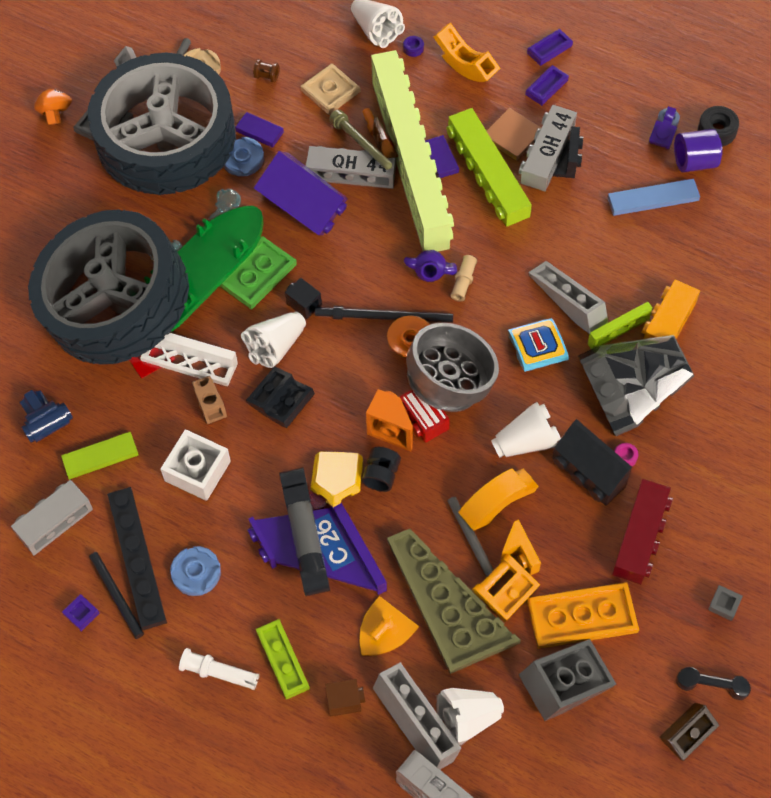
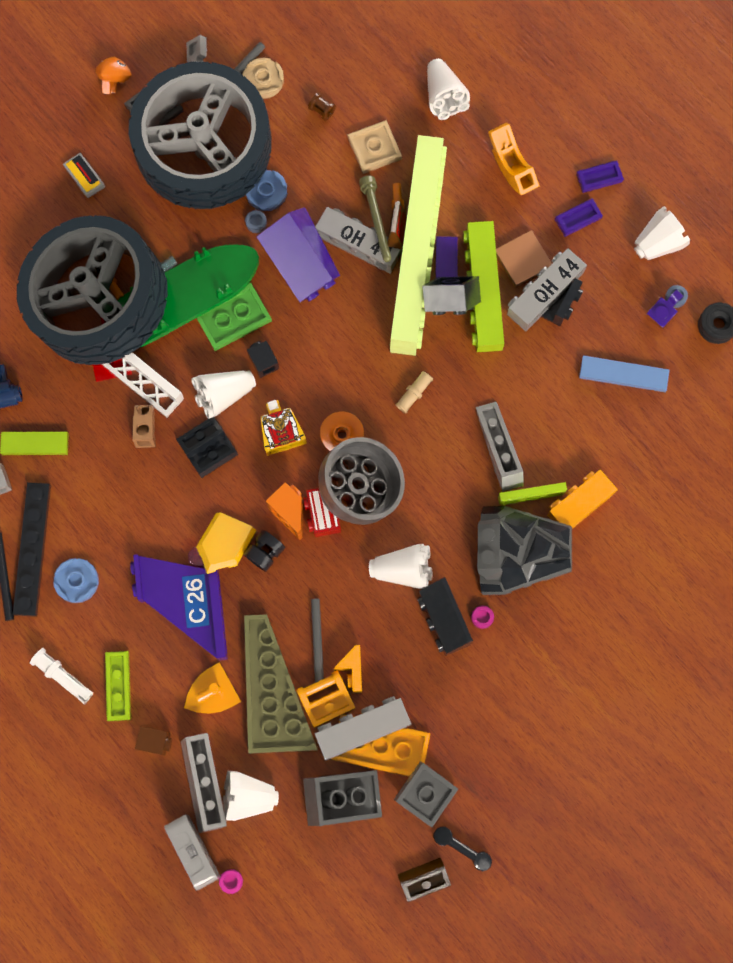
camera: 20 degrees right, 15 degrees up
white brick [161,429,231,501] -> none
clear light blue piece [209,188,241,220] -> none
dark purple tile [235,112,284,148] -> none
piece [279,467,330,597] -> none
black bar [315,306,453,323] -> none
dark purple tile [403,36,424,57] -> none
dark purple piece [404,250,457,282] -> none
light orange arch [458,468,539,531] -> none
slope [508,318,569,372] -> none
dark red brick [612,479,673,585] -> none
dark purple piece [674,129,723,173] -> none
dark grey plate [708,585,743,621] -> none
none -> slope [63,153,105,198]
none -> sand blue tile [245,210,267,233]
none -> torso [261,400,307,456]
none -> light grey brick [315,696,411,760]
none -> dark grey plate [394,761,458,827]
none -> brick [423,276,481,315]
none -> white cone [634,206,690,260]

